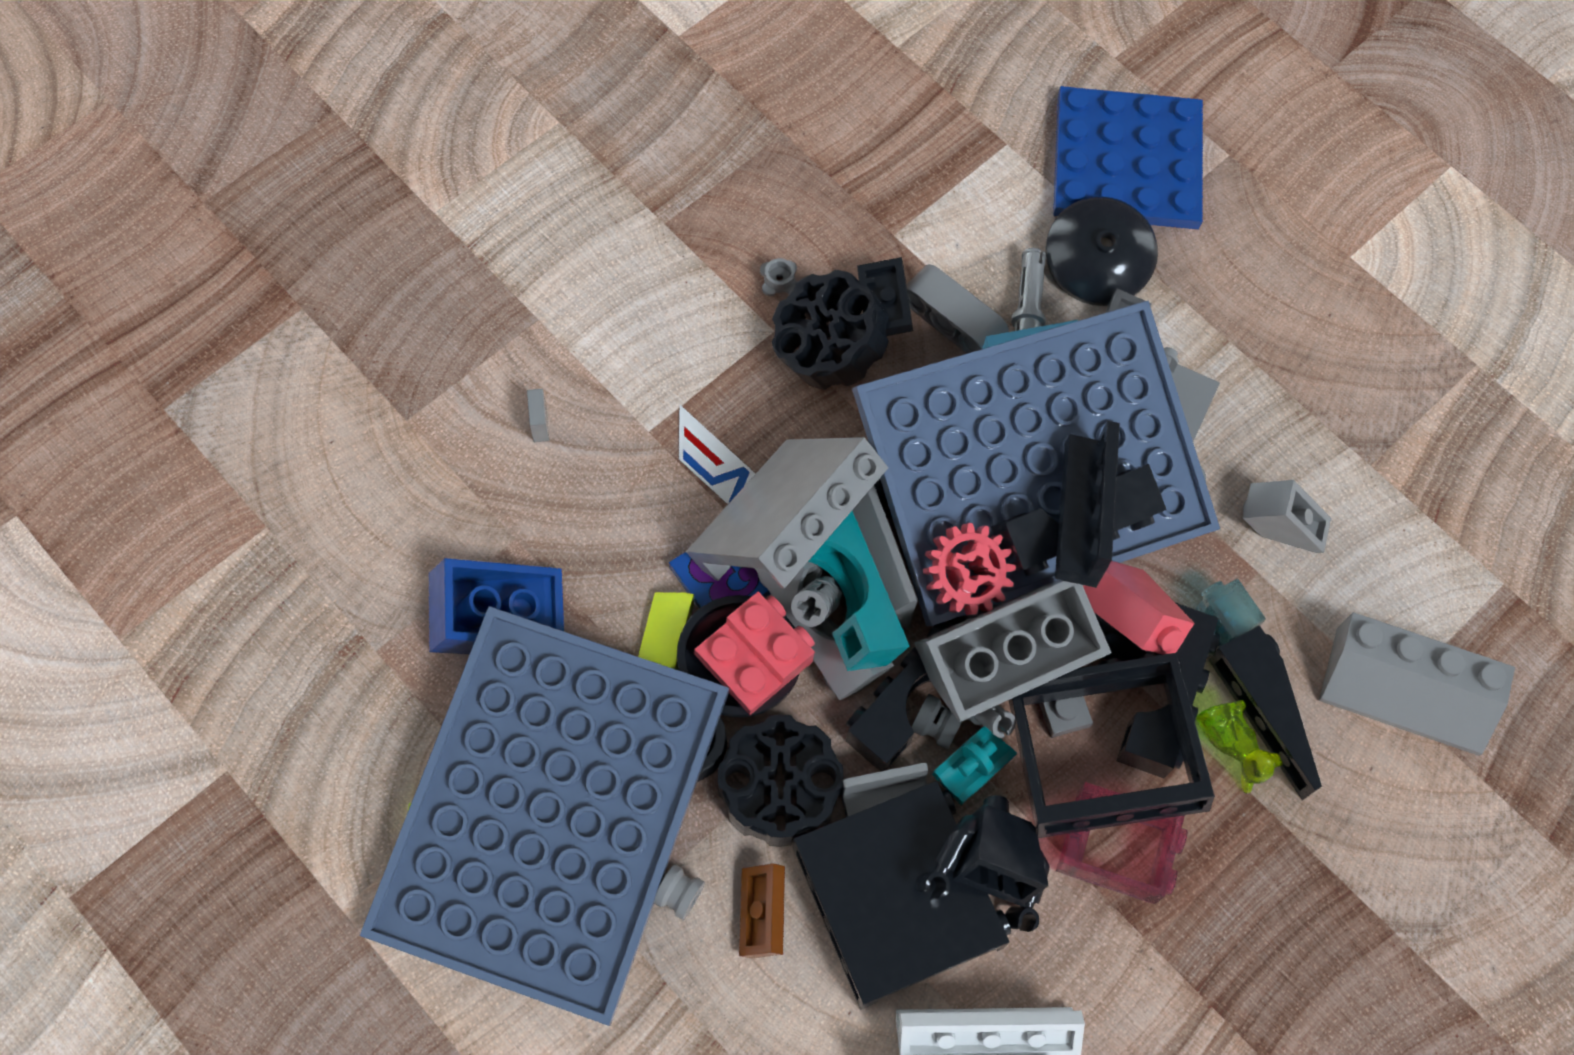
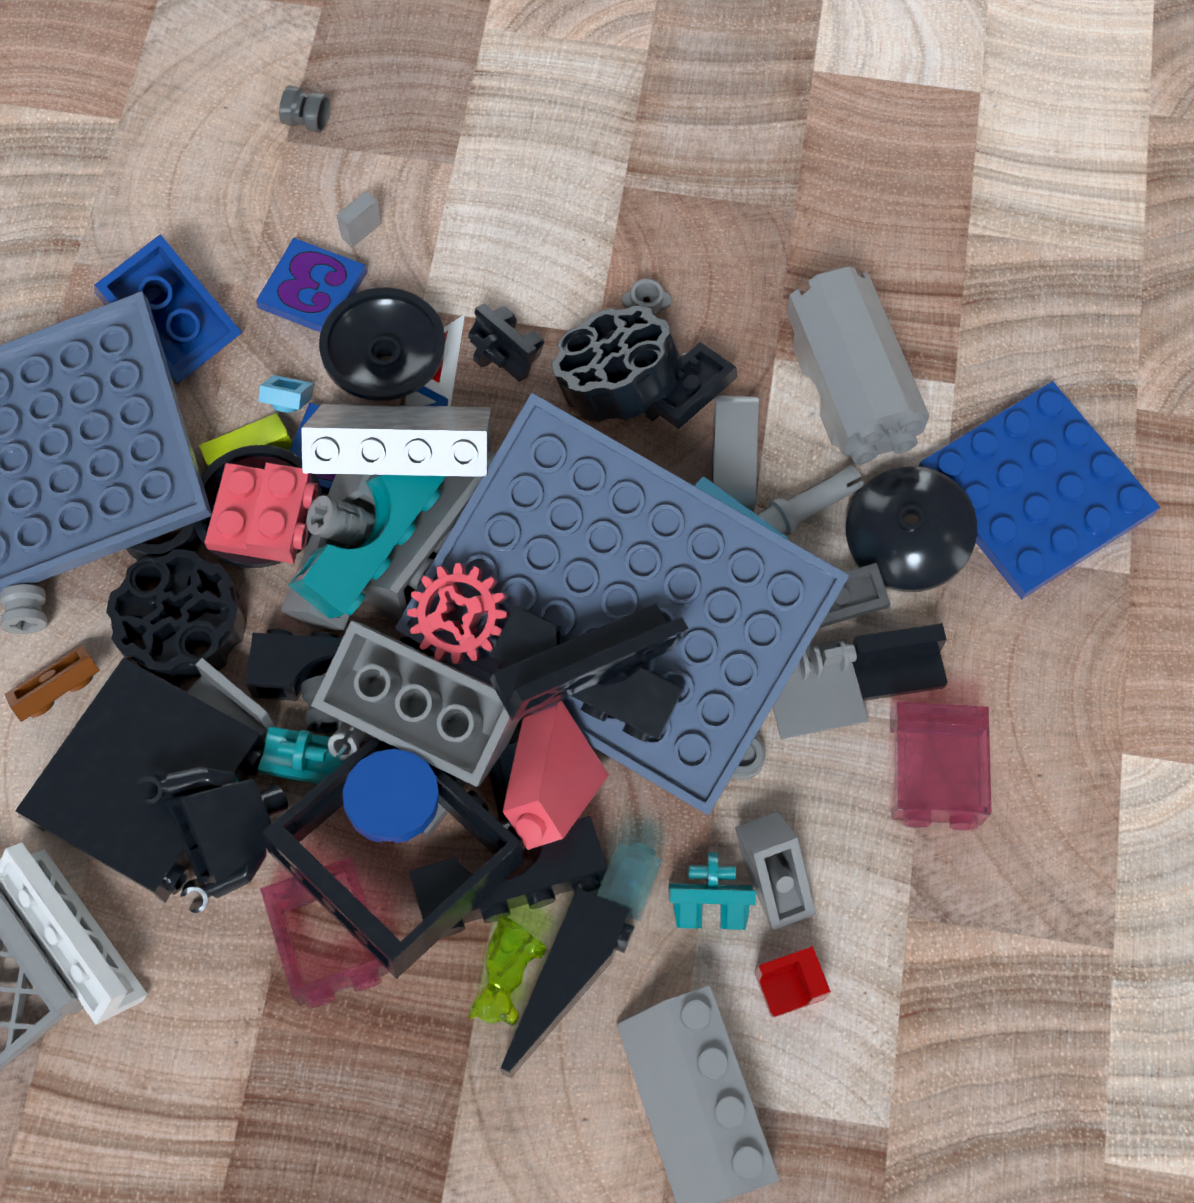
camera: 55 degrees right, 0 degrees up
none -> blue tile [256,238,367,333]
none -> medium azure plate [258,375,313,412]
none -> dark grey wheel [279,85,330,133]
none -> black dish [319,287,446,401]
none -> blue tile [343,749,439,843]
none -> black hips [468,303,544,382]
none -> teal hips [668,852,756,930]
none -> red panel [755,946,831,1018]
none -> light grey brick [786,266,930,464]
none -> black panel [852,623,948,701]
none -> clear pink panel [890,701,992,831]

